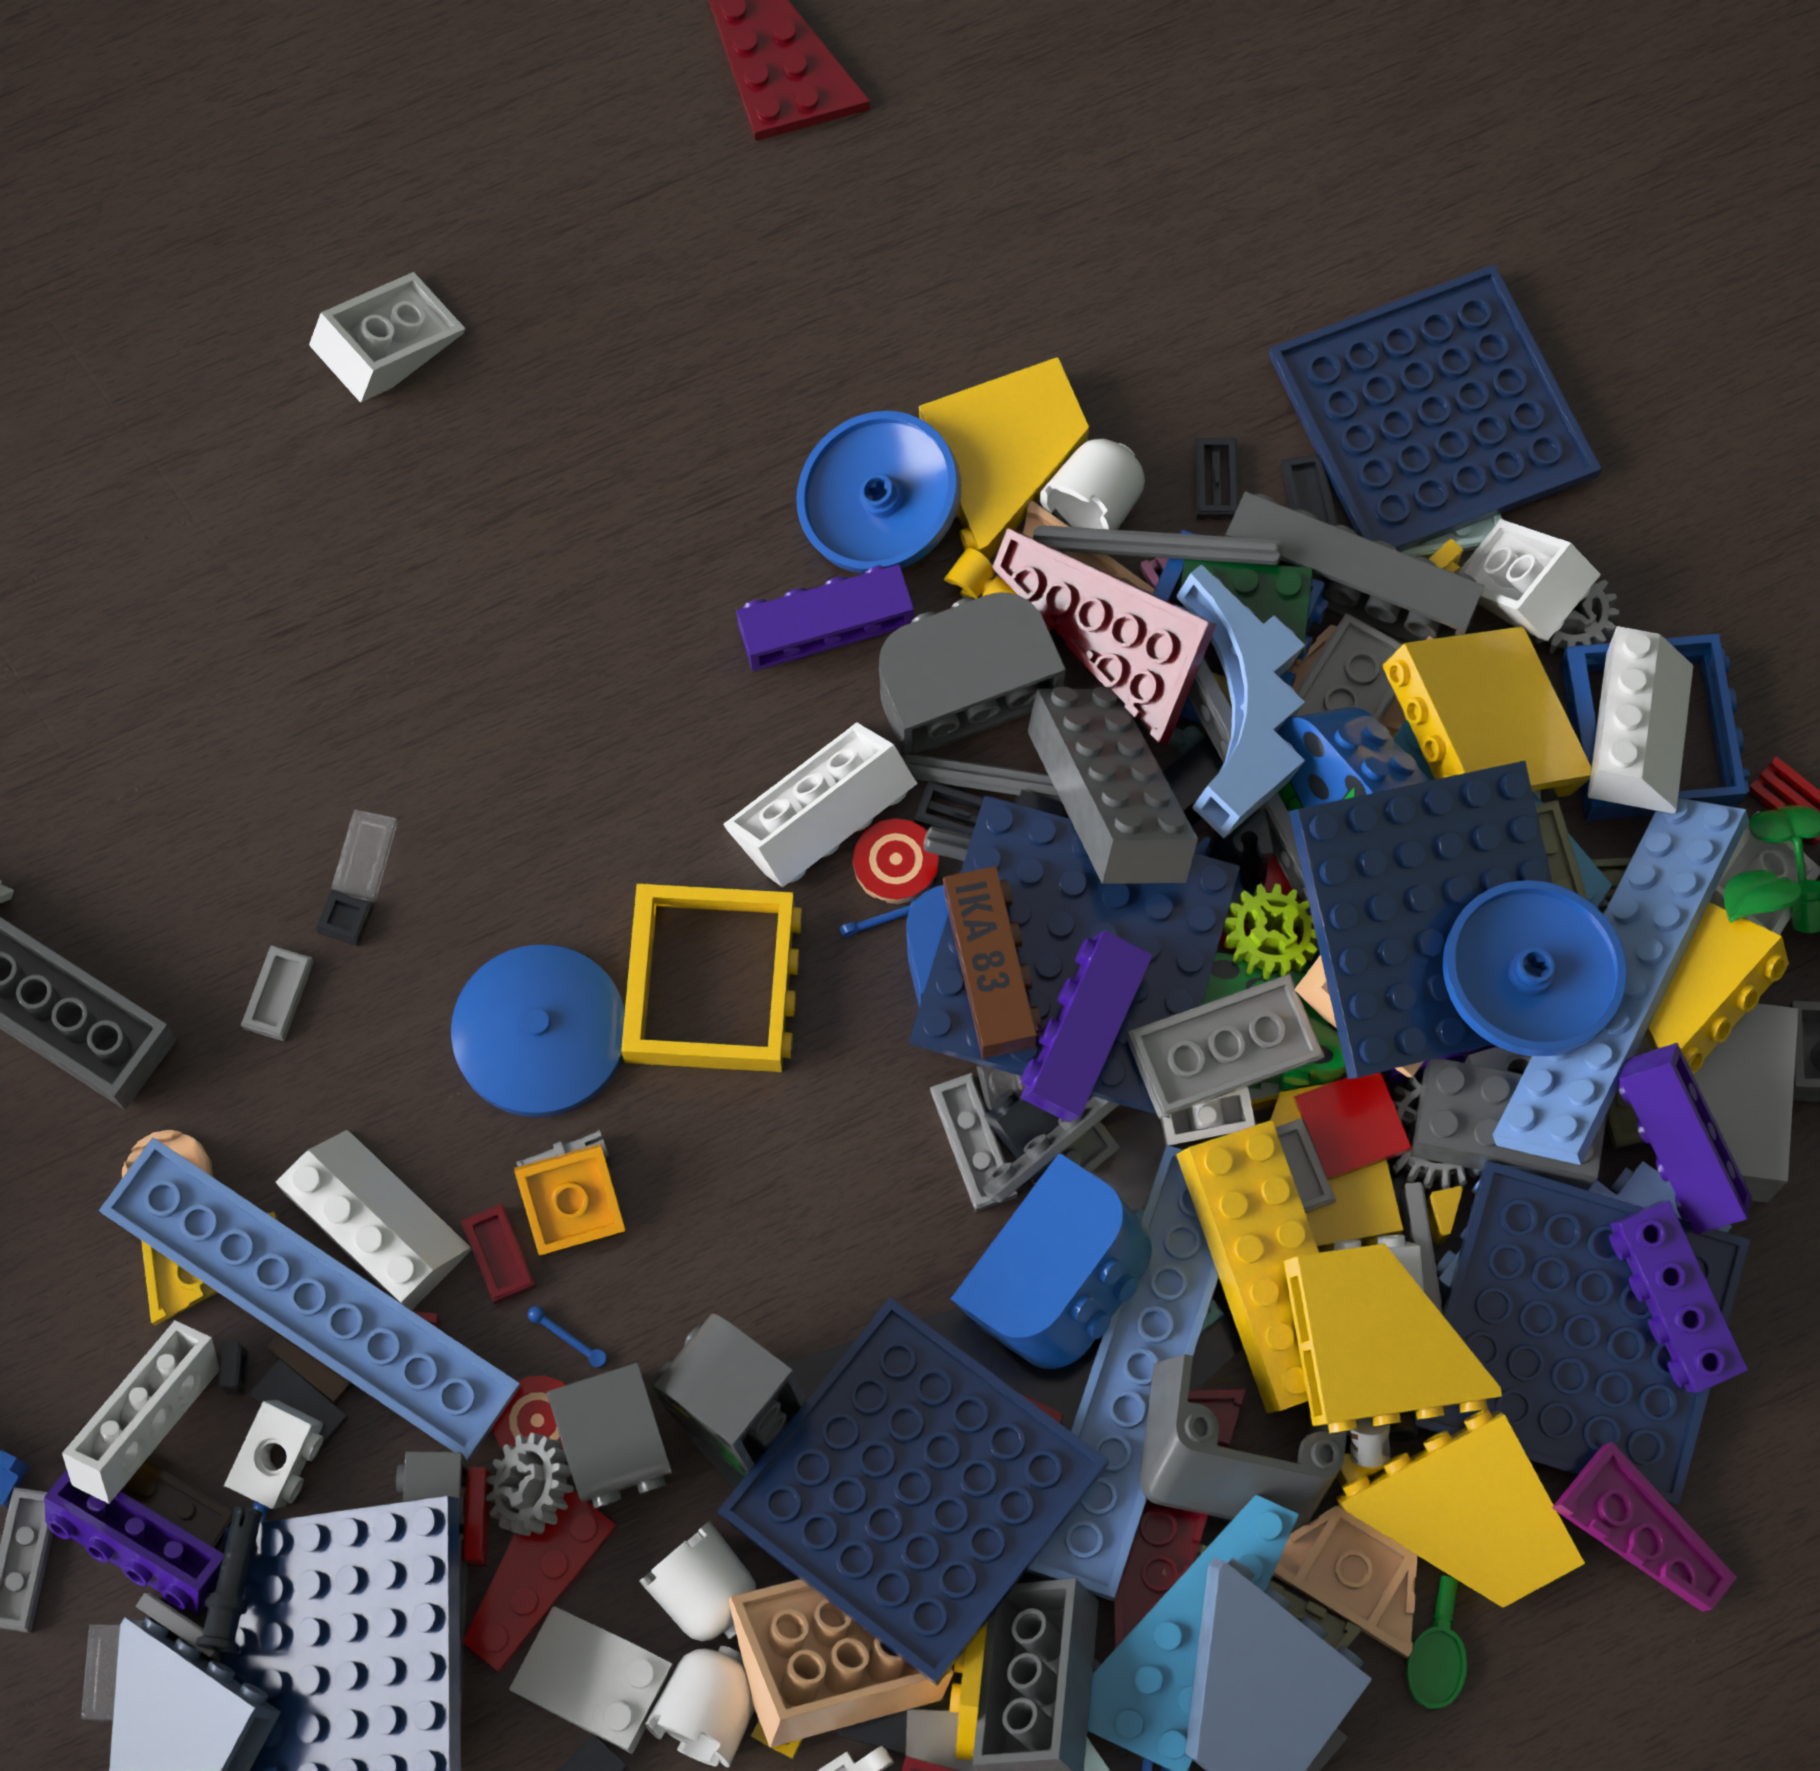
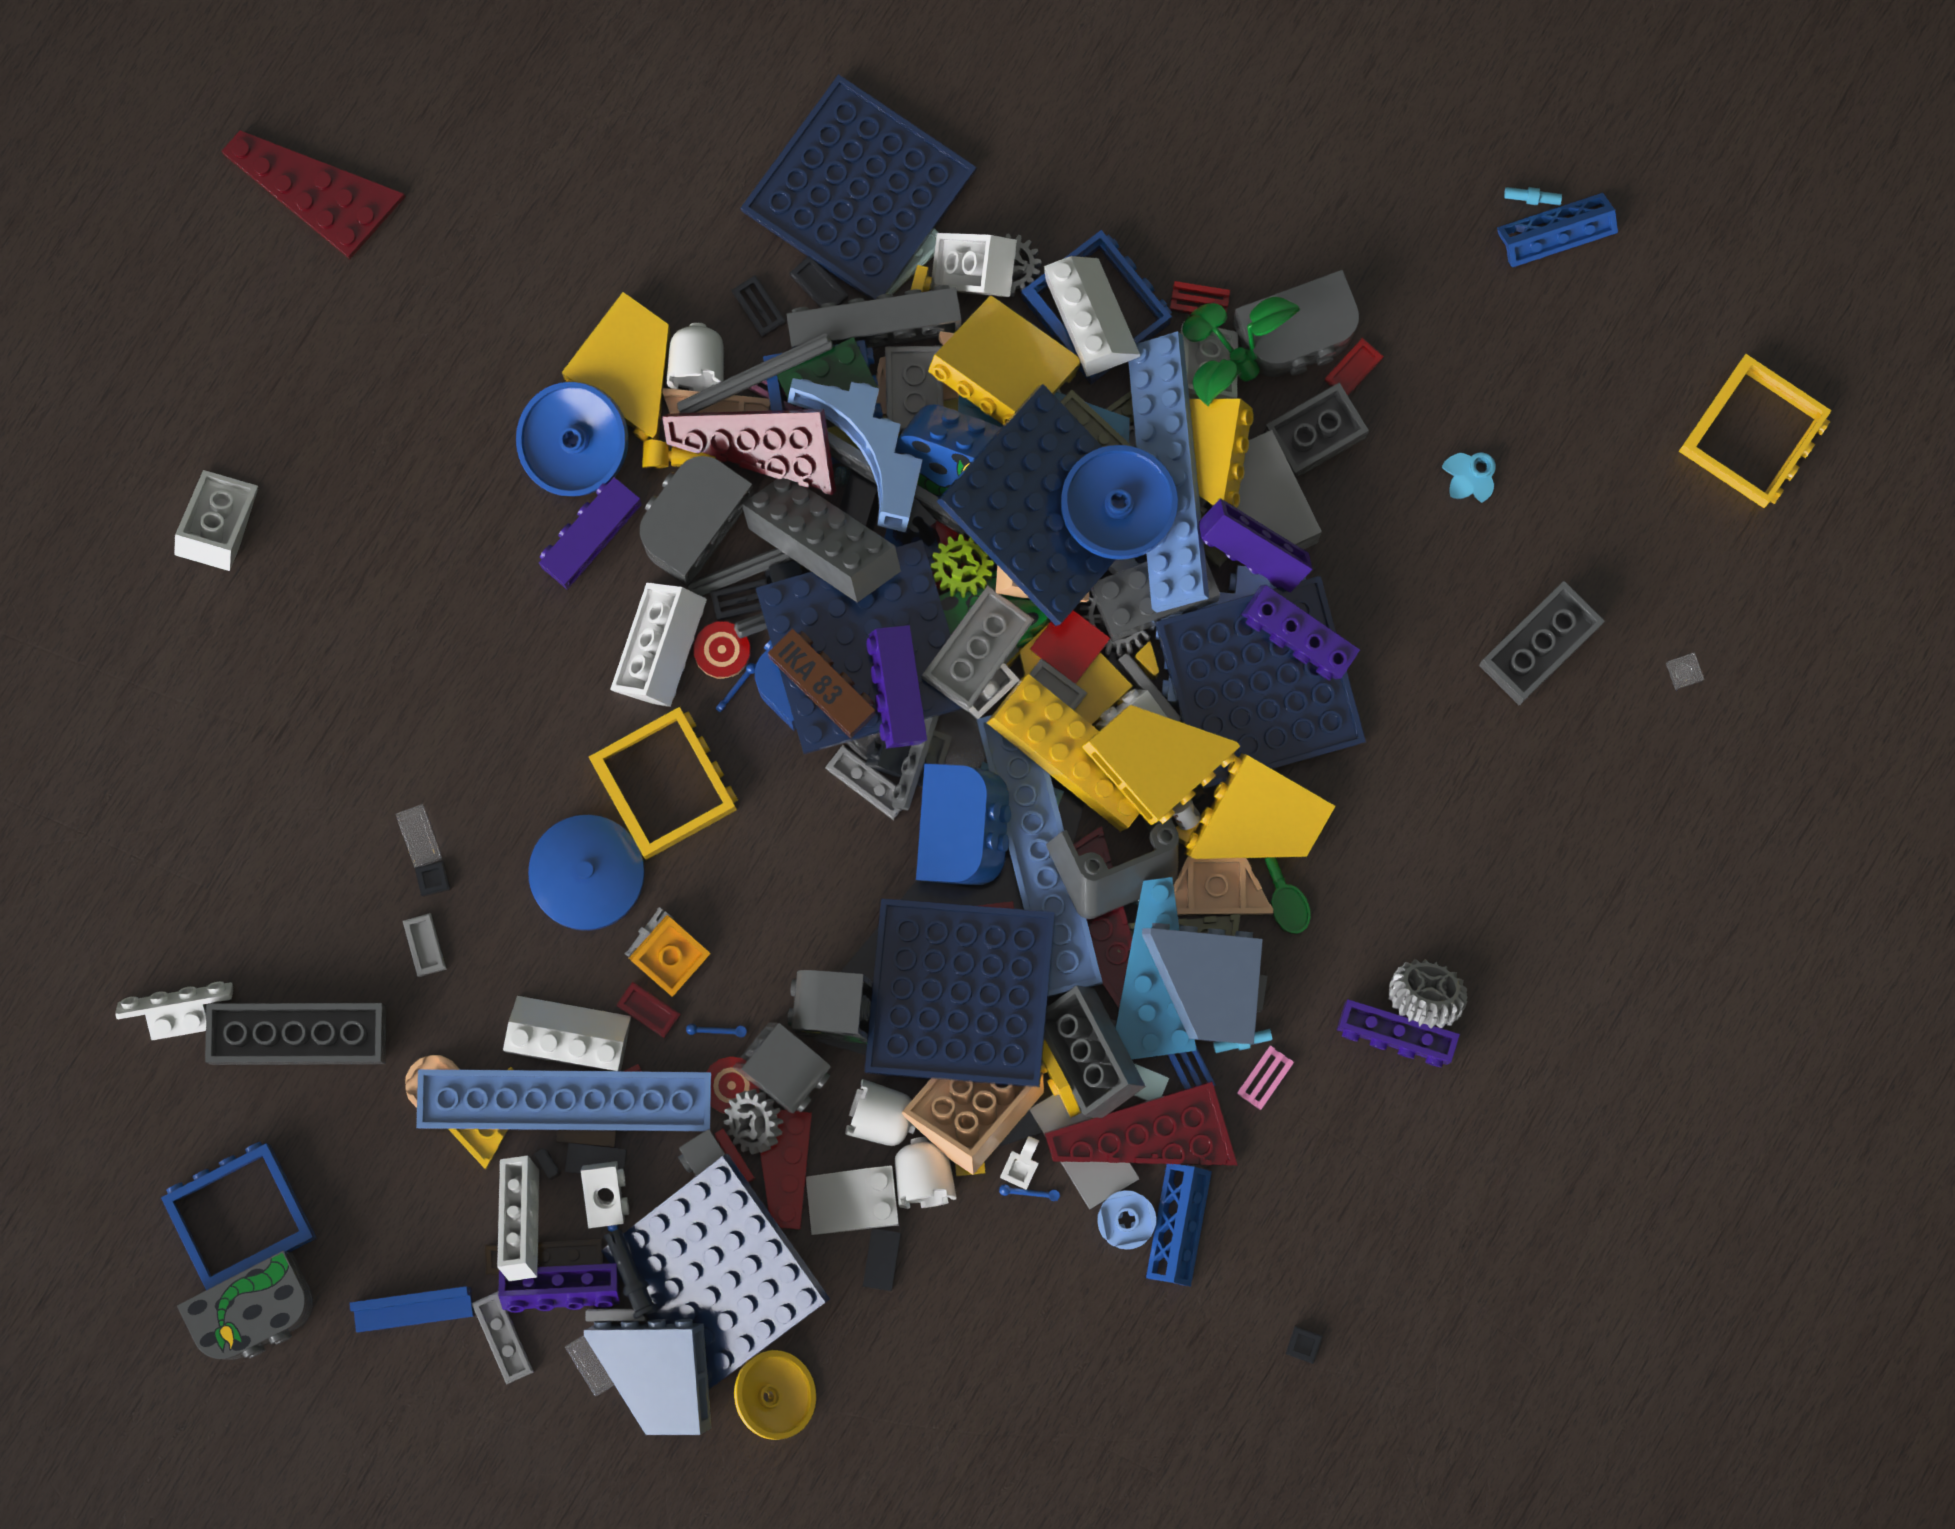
camera: 35 degrees left, 10 degrees up
magenta wing [1552,1442,1737,1612] -> none

